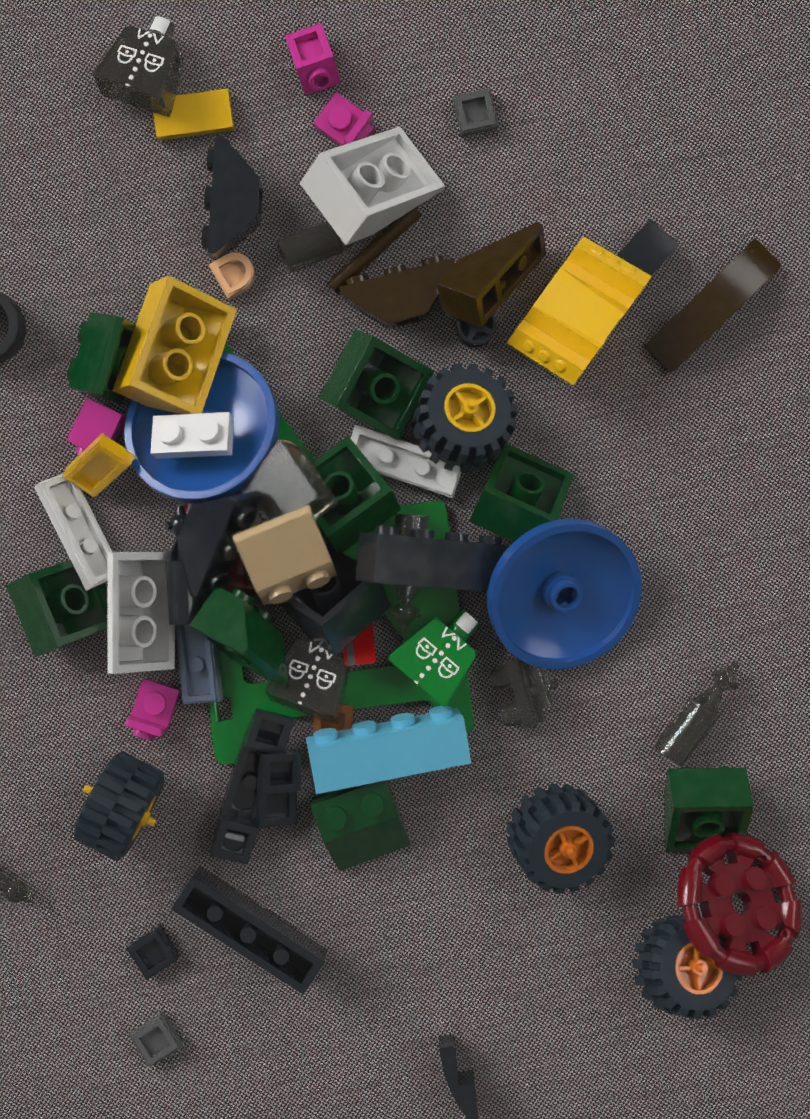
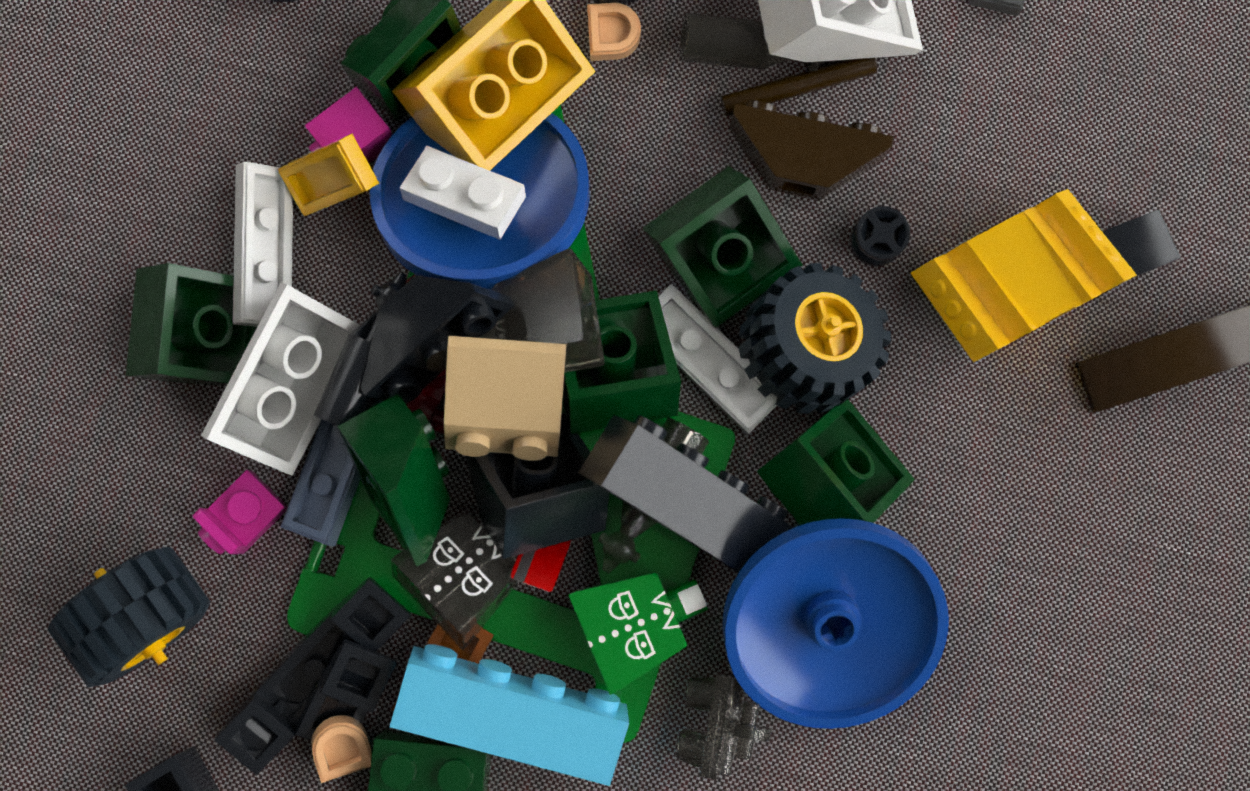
camera: 20 degrees right, 5 degrees down
dark brown slope [437,222,546,327] -> none
none -> light nougat tile [311,715,372,783]

